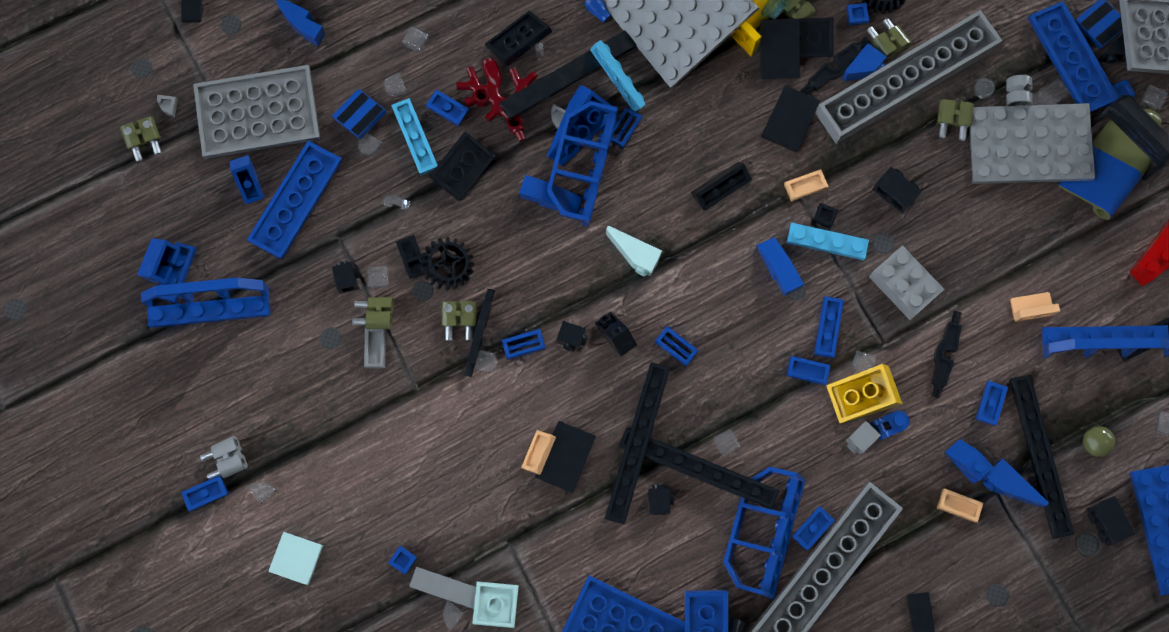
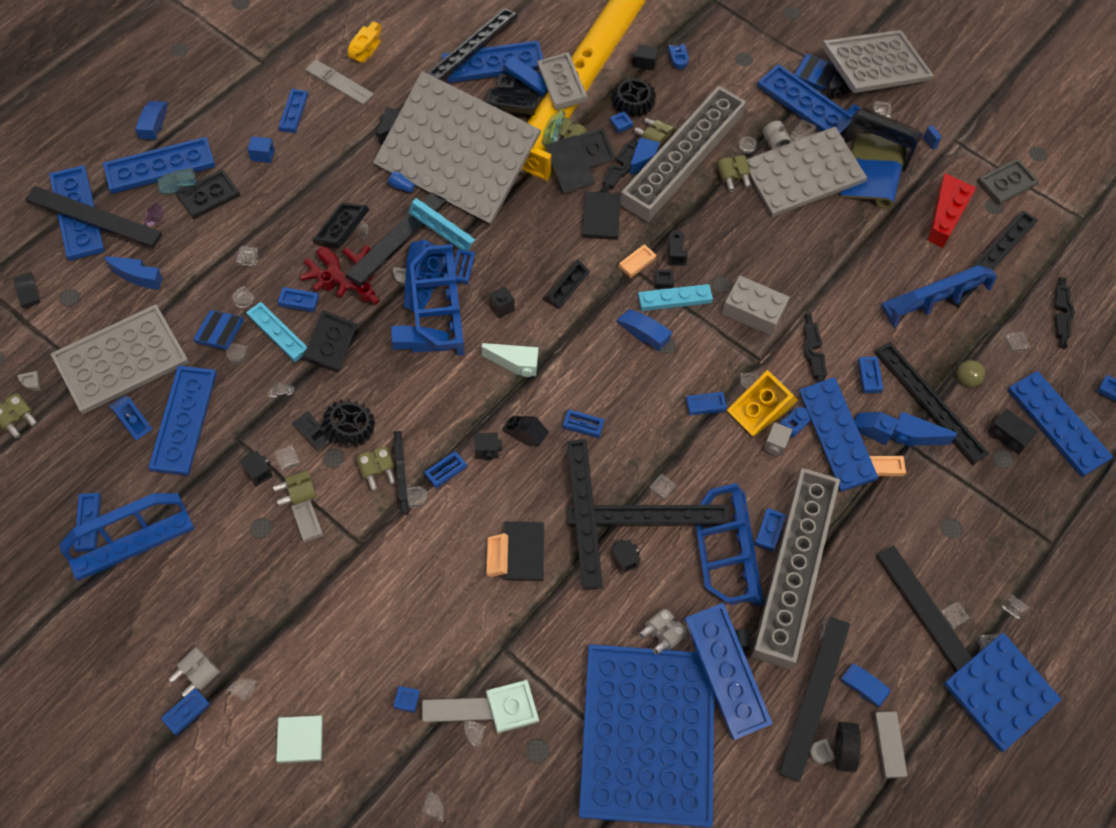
camera: 25 degrees left, 15 degrees down
blue piece [137,238,181,285] -> none
blue tile [814,296,844,359] -> none
black brick [872,167,922,214] -> none
light nougat panel [1010,292,1060,322] -> none
none -> black brick [489,286,515,319]
none -> light grey piece [638,609,687,655]
none -> black leg [668,230,688,266]
none -> blue plate [799,377,878,492]

